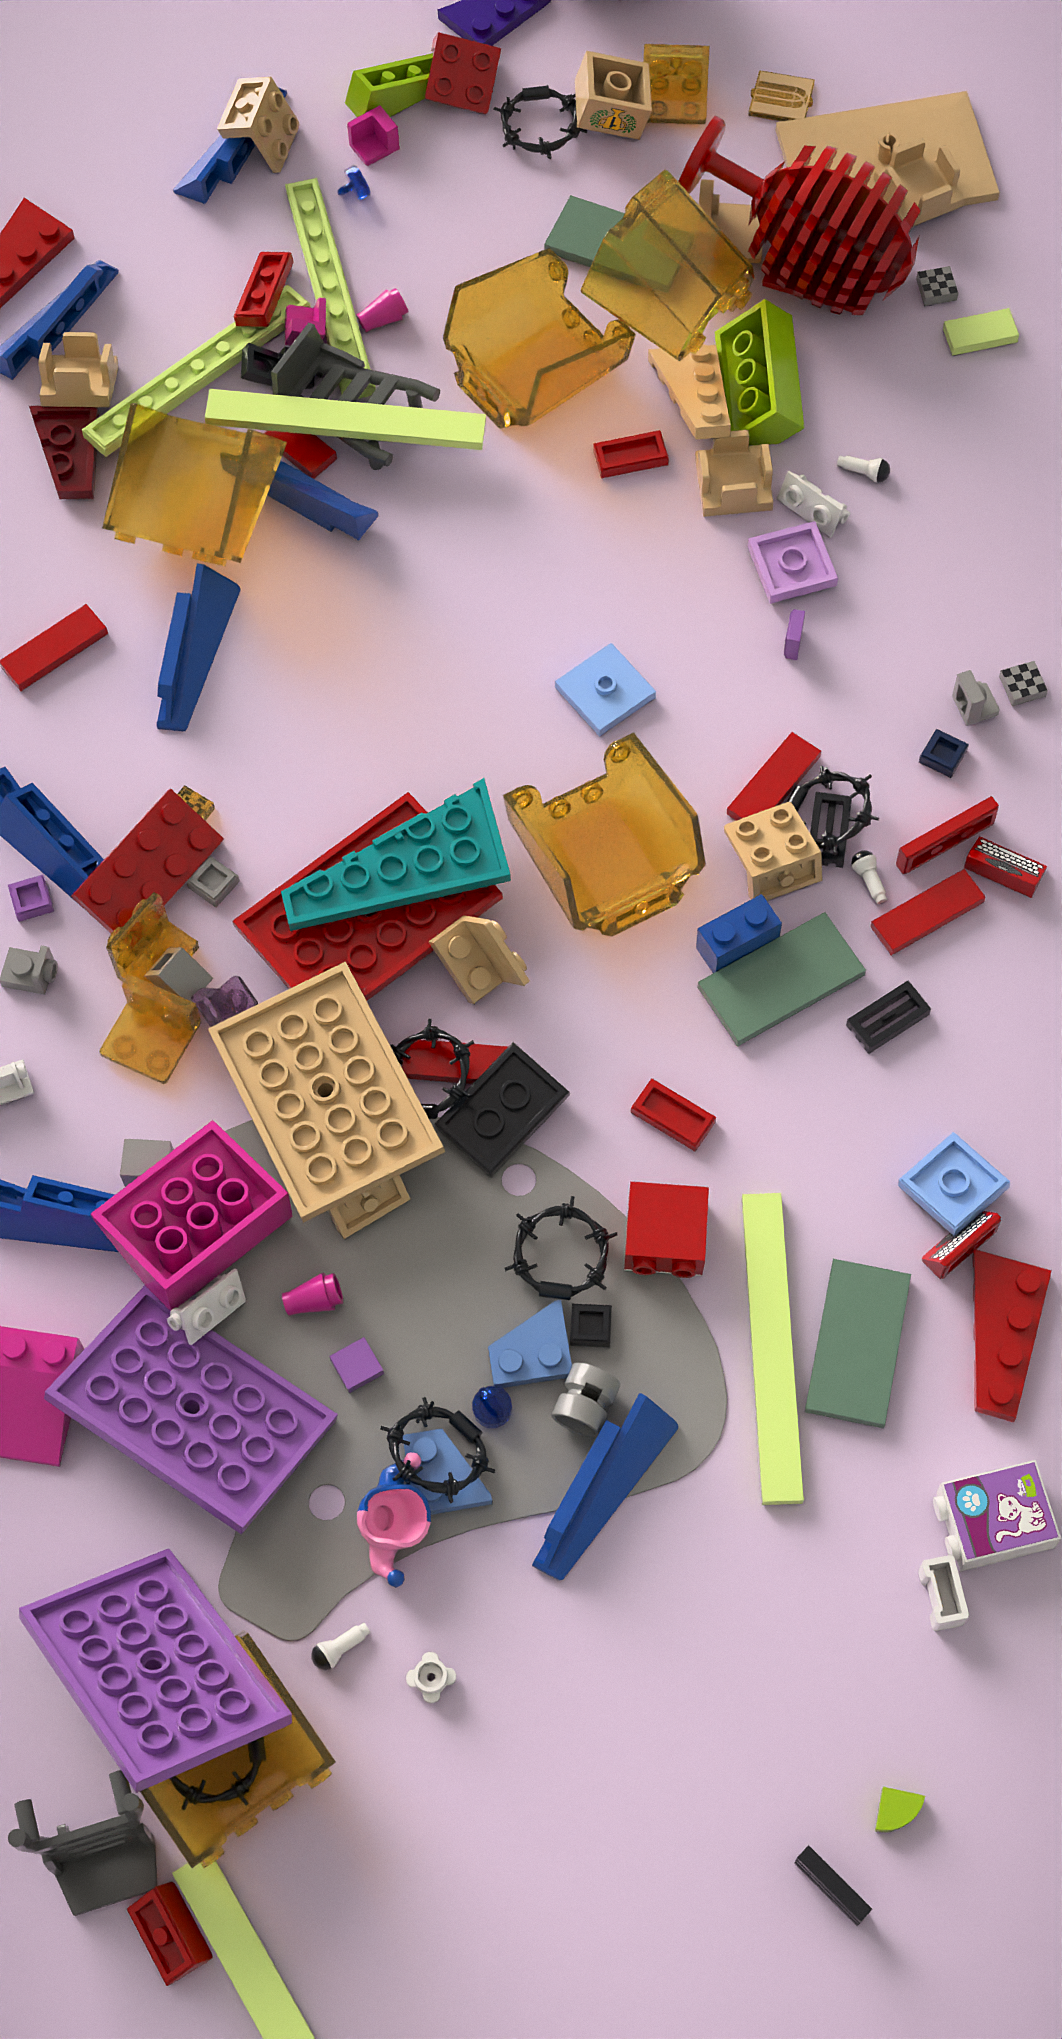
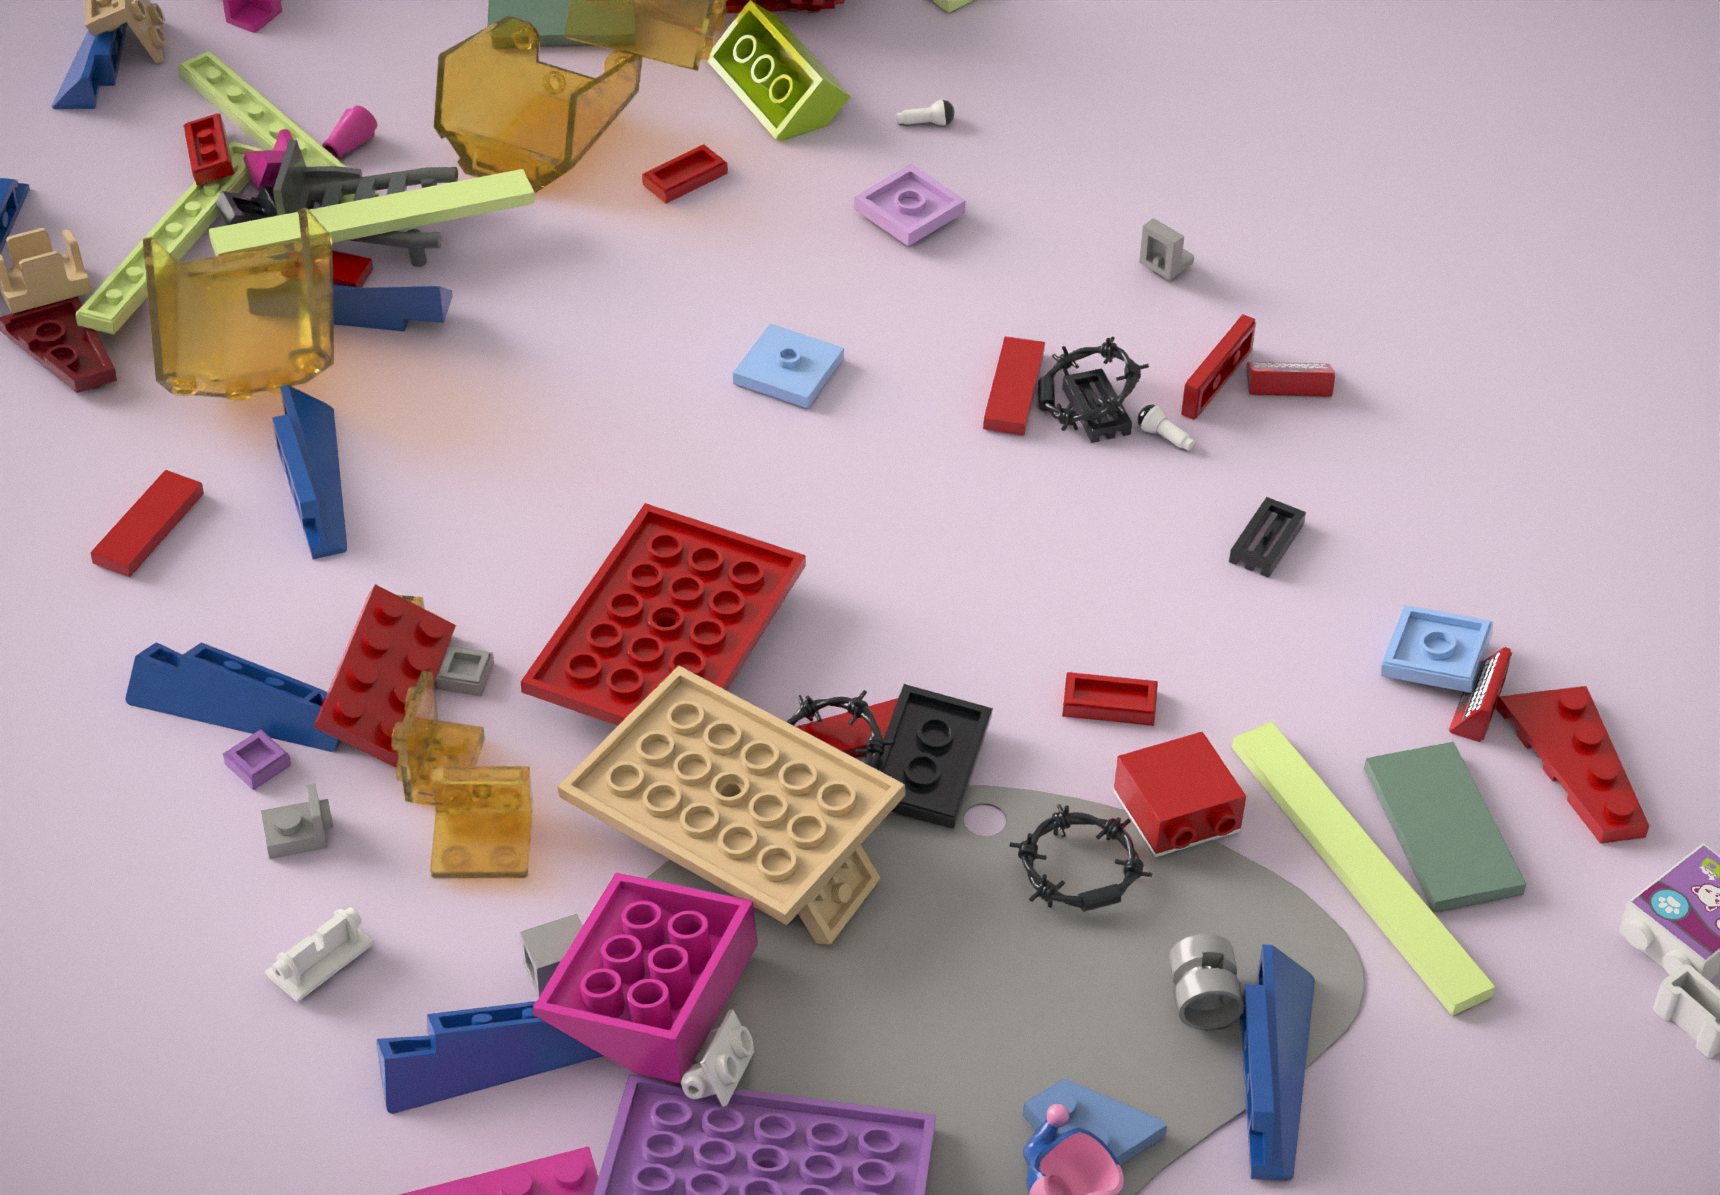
camera: 30 degrees left, 20 degrees down
light grey brick [145,947,213,1006] -> none
clear purple bracket [191,976,258,1027] -> none
teal wing [281,778,511,931] -> none
dark pink cone [282,1272,343,1316] -> none
medium lavender tile [329,1337,384,1393] -> none
clear blue tile [337,165,371,200] -> none
black piece [380,1397,495,1503] -> none
tan bracket [429,915,530,1004] -> none
clear blue tile [472,1386,512,1428] -> none
medium blue wing [488,1300,572,1389] -> none
clear yellow windscreen [503,733,706,937] -> none
black tile [570,1303,612,1347] -> none
tan wing [648,344,731,439] -> none
tan panel [695,430,773,517] -> none
blue piece [696,894,782,973] -> none
sand green tile [697,912,866,1047] -> none
tan bracket [724,802,822,901] -> none
white hinge [777,471,850,538] -> none
medium lavender tile [784,609,805,660] -> none
red tile [870,869,986,956] -> none
dark blue tile [919,729,969,778] -> none
light grey tile [999,661,1048,706] -> none

